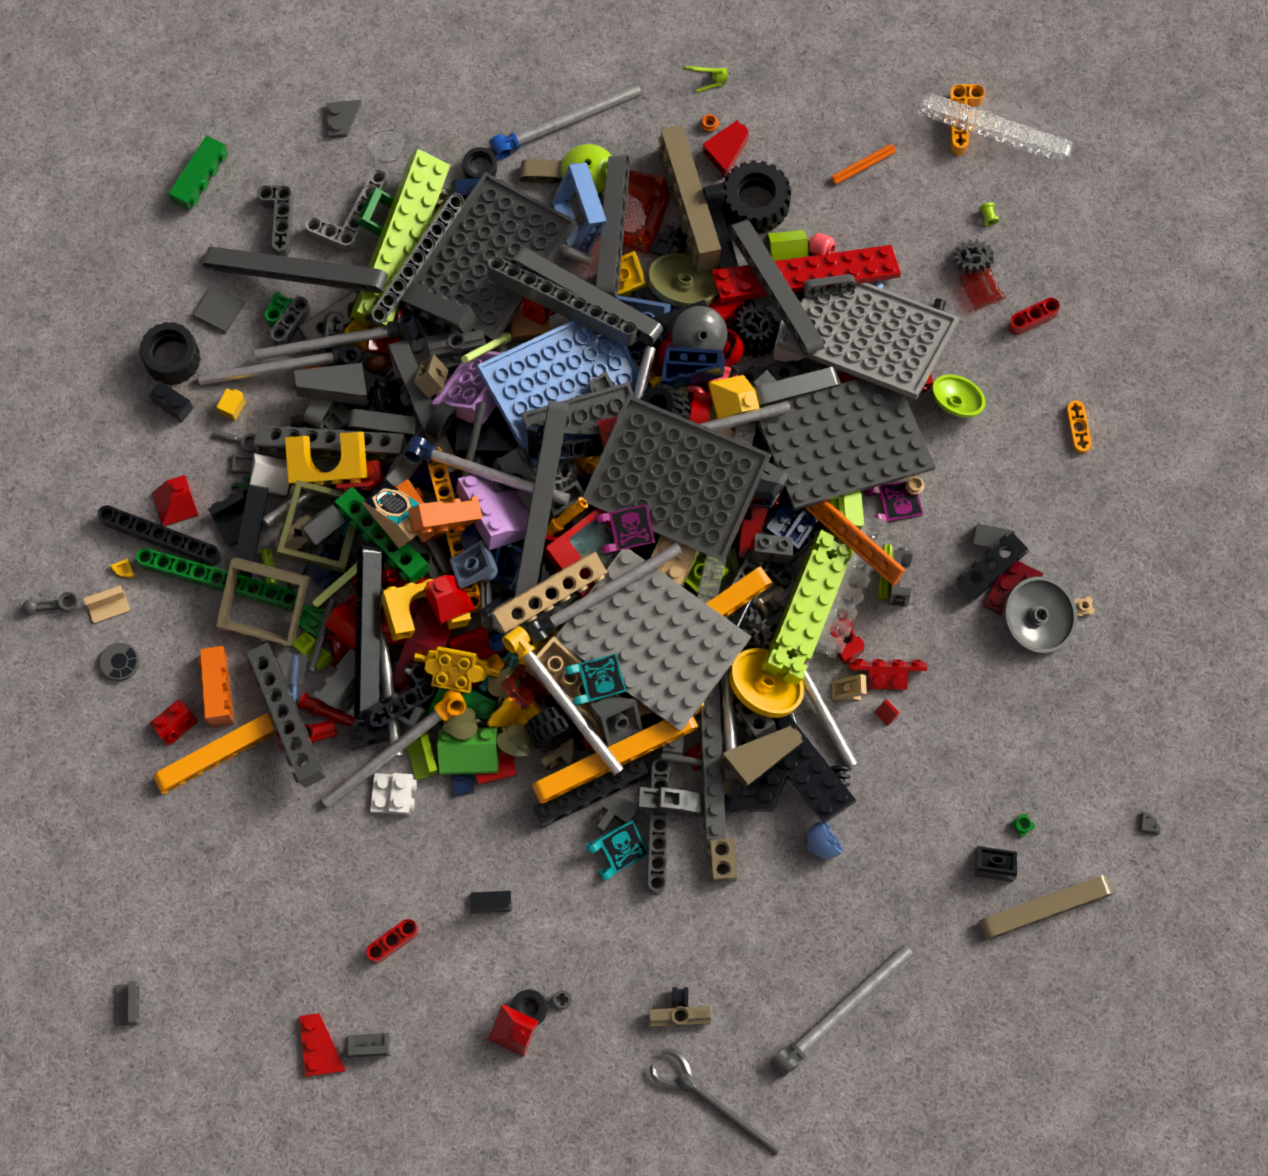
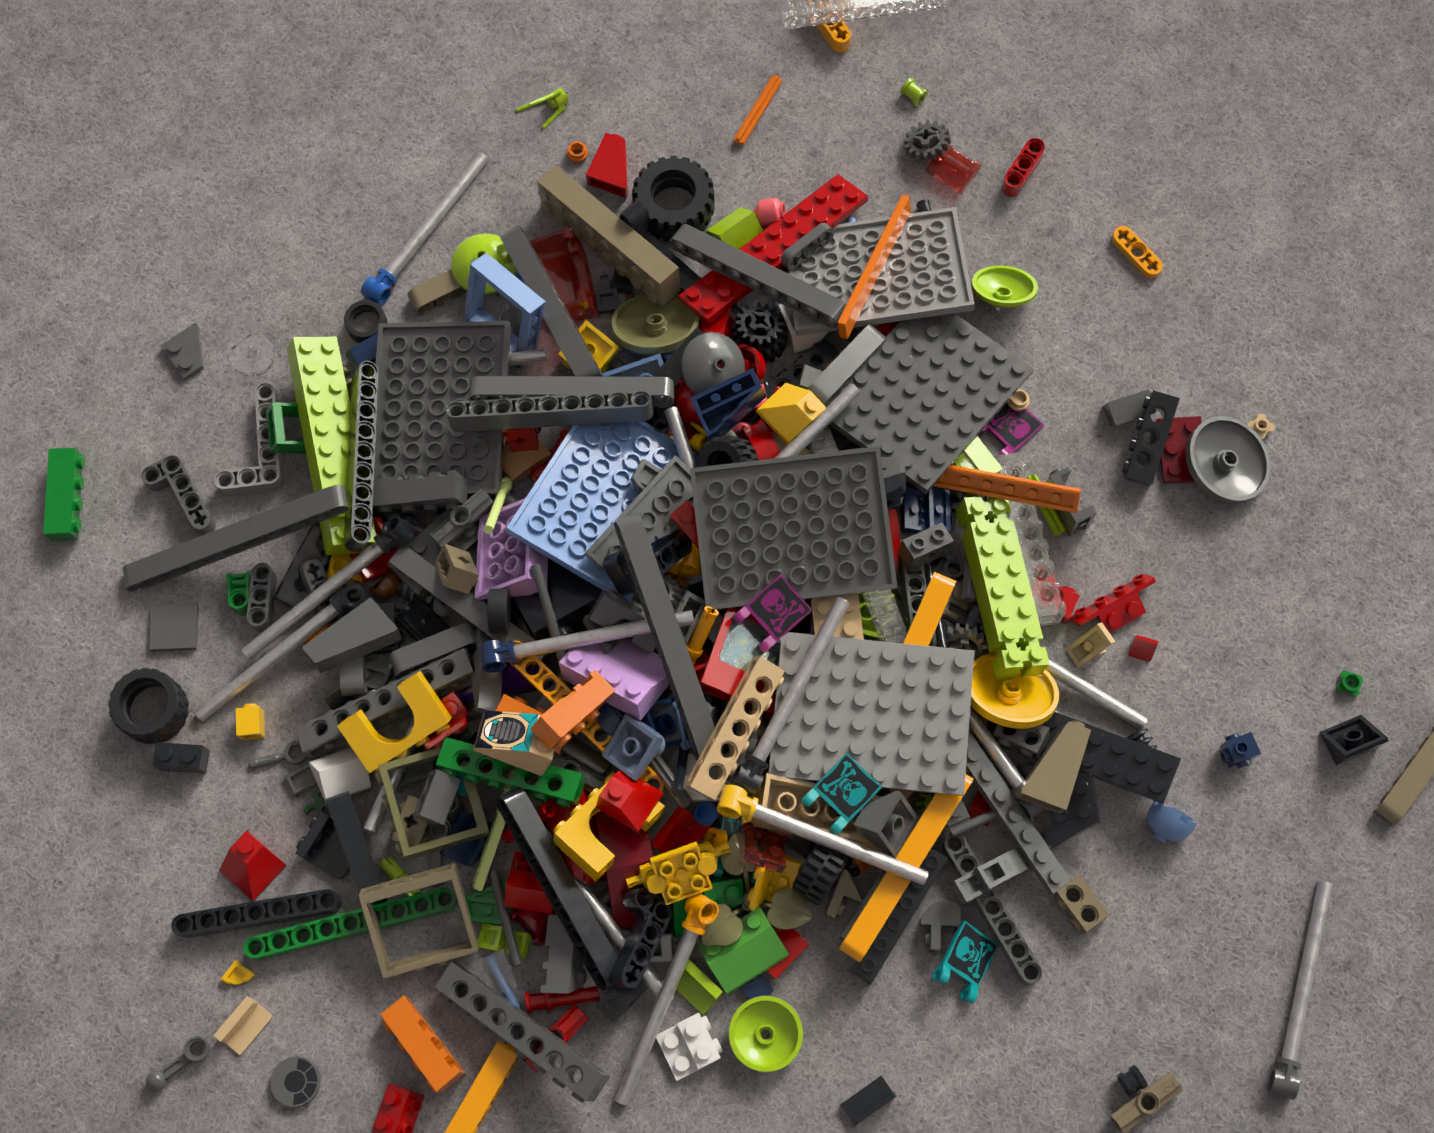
camera: 30 degrees left, 0 degrees up
none -> lime dish [729,996,803,1072]
none -> orange tile [838,195,911,339]
none -> dark blue brick [1220,732,1261,769]

